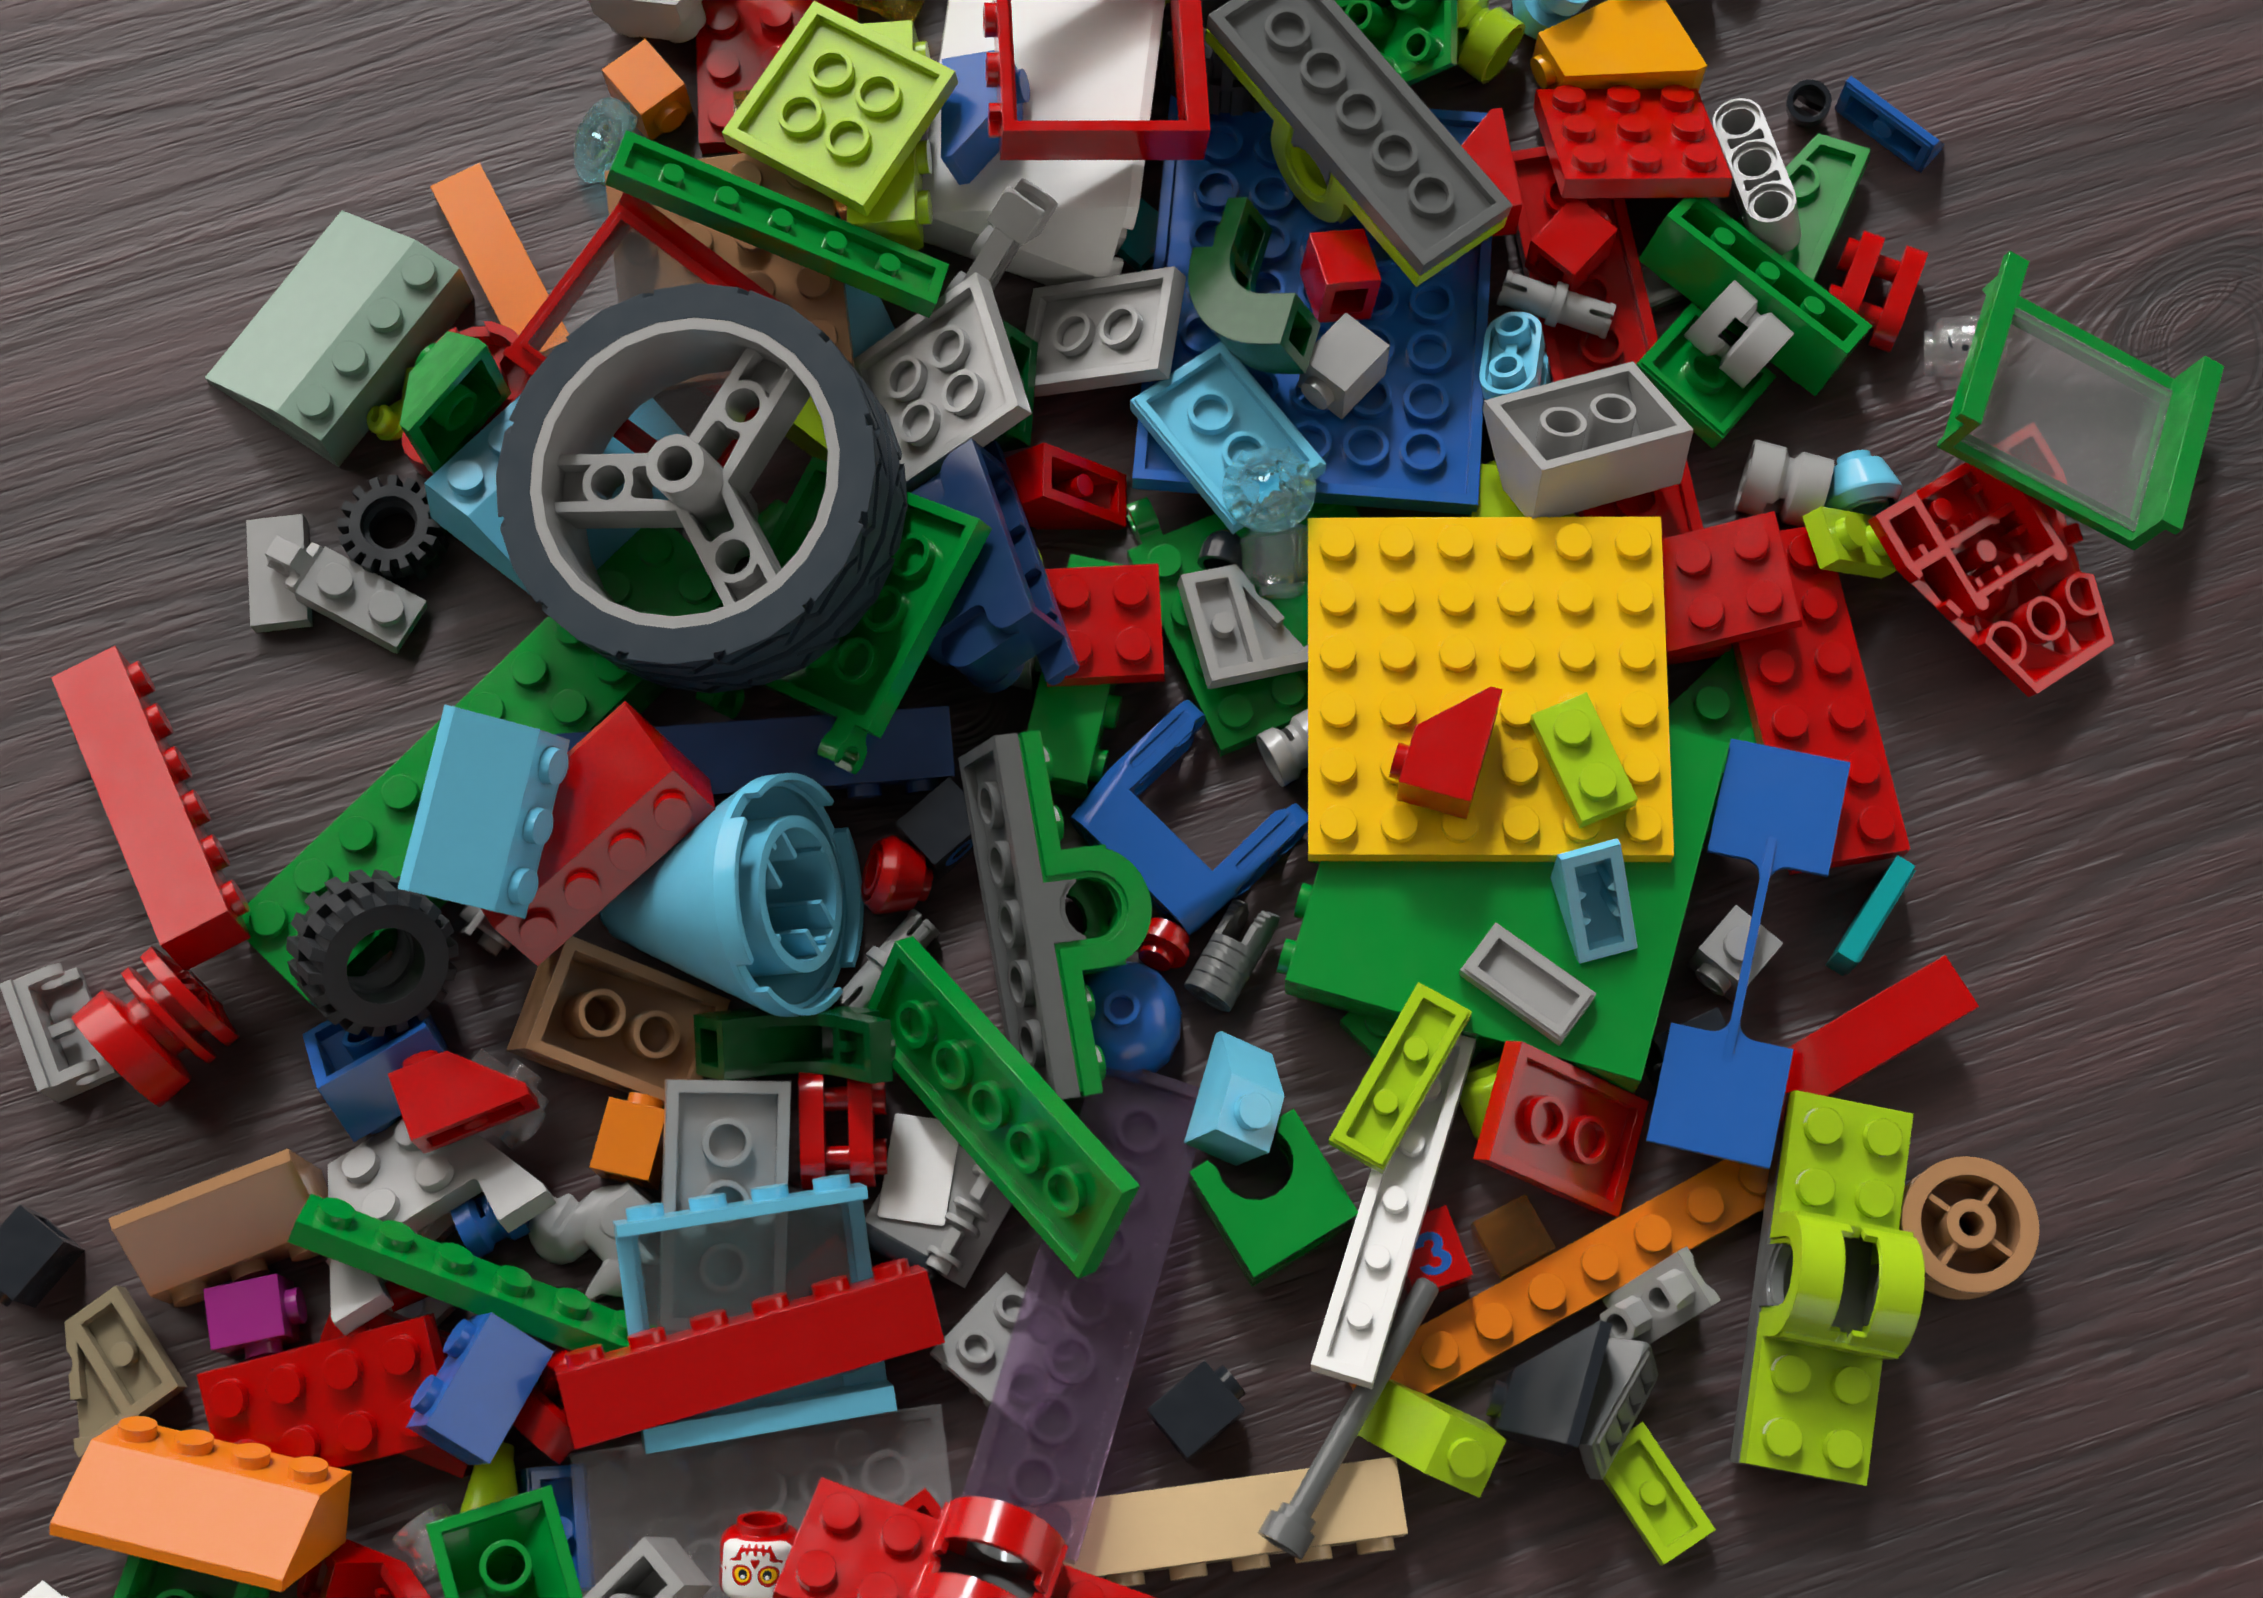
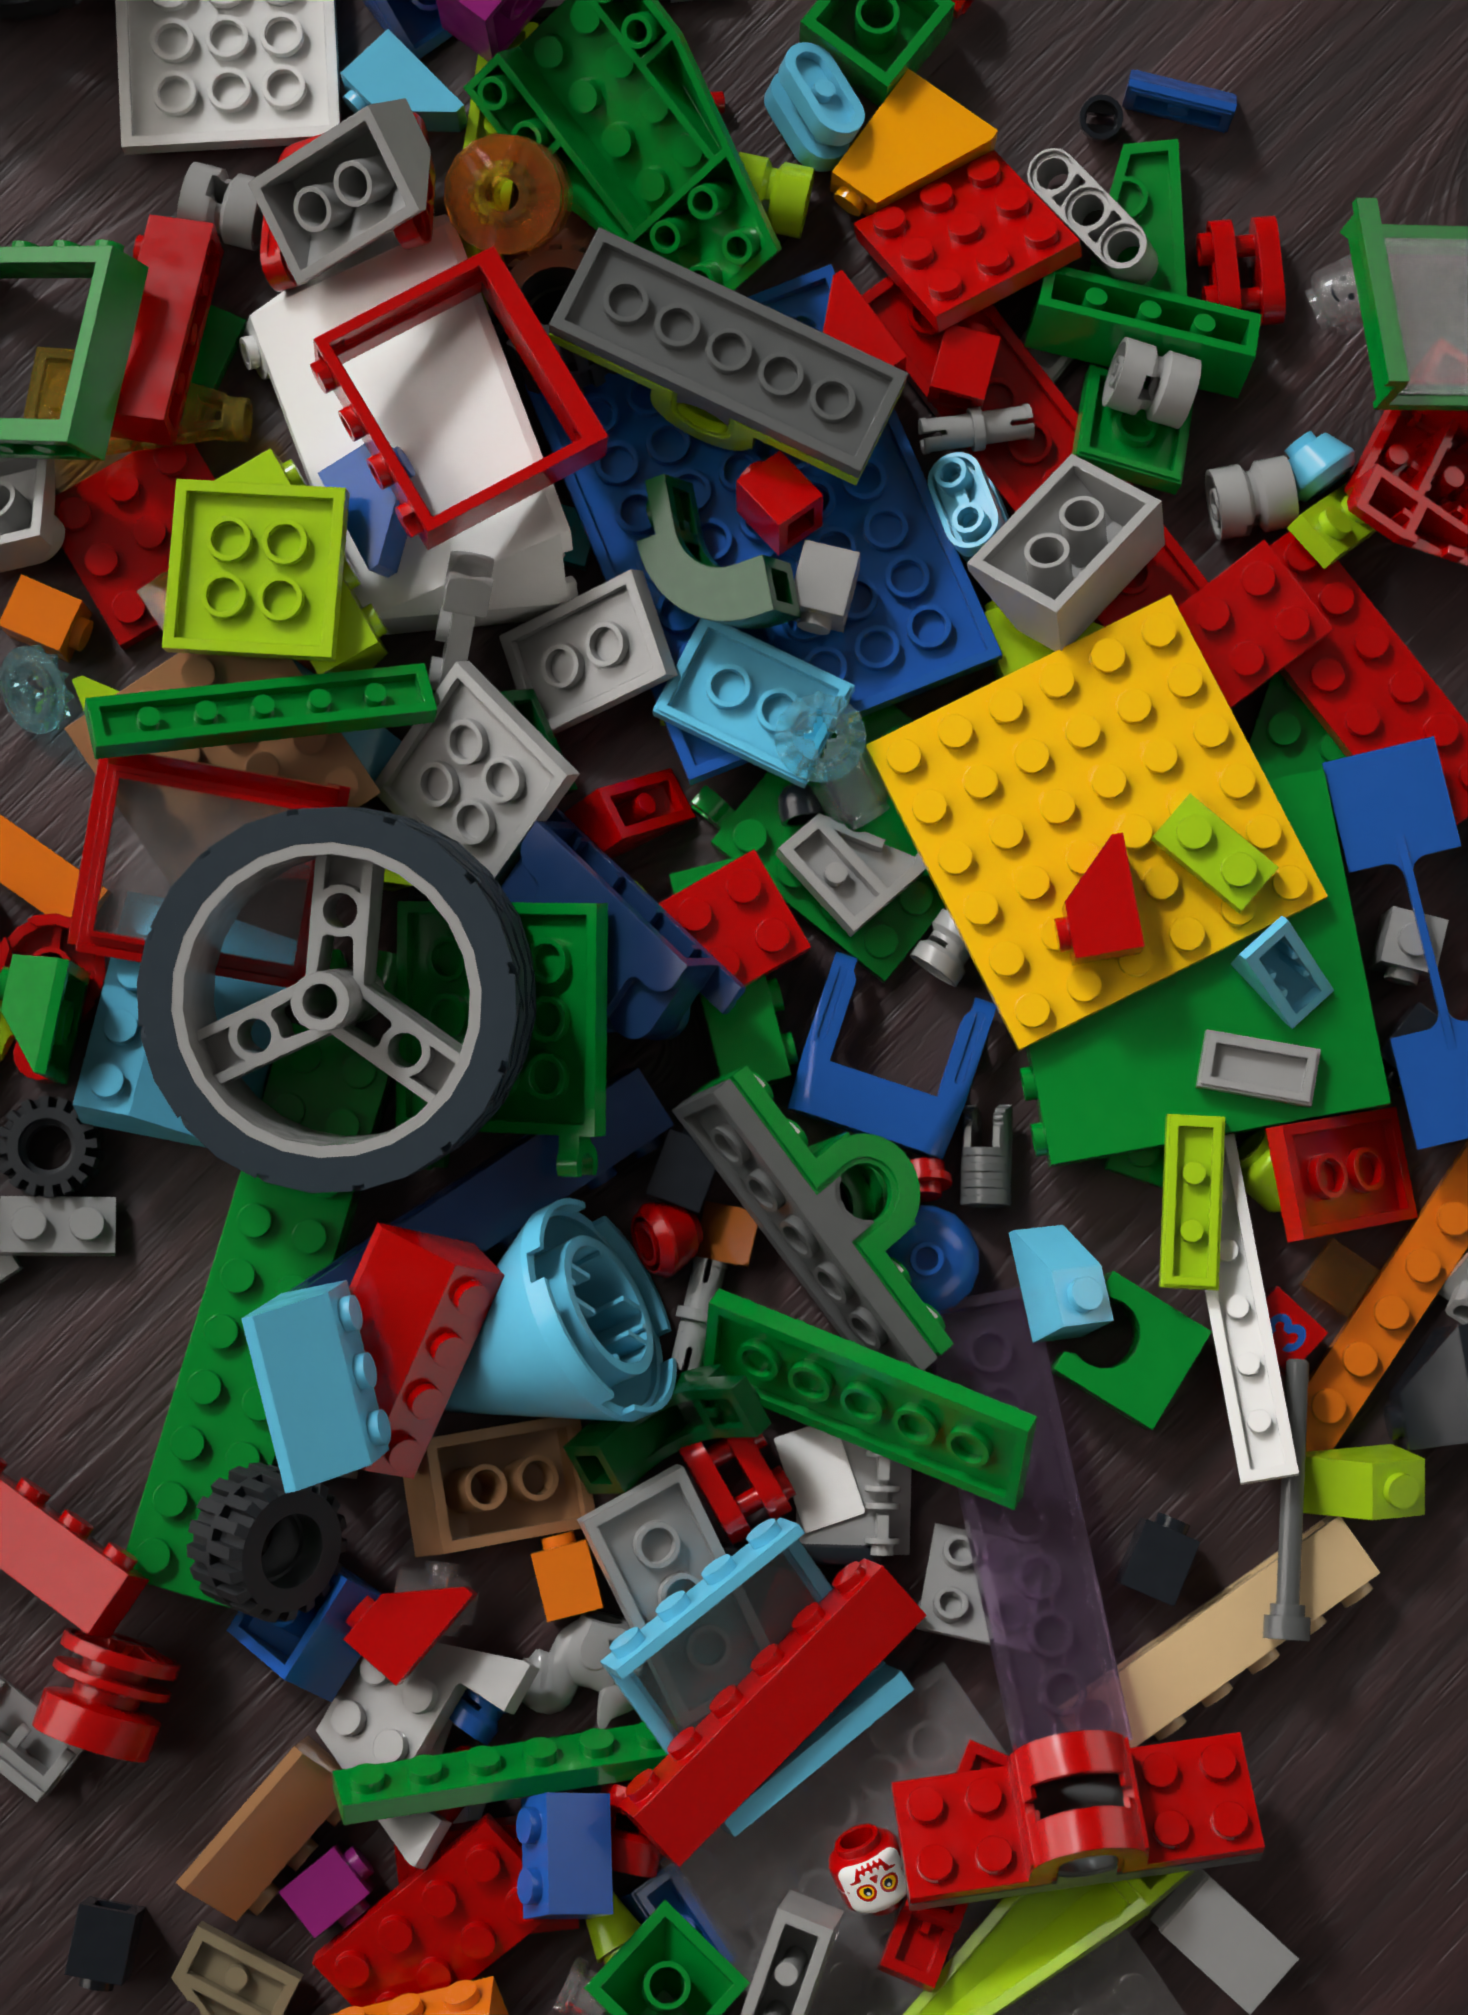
camera: 30 degrees left, 10 degrees up
none -> dark orange slope [696,1201,758,1269]

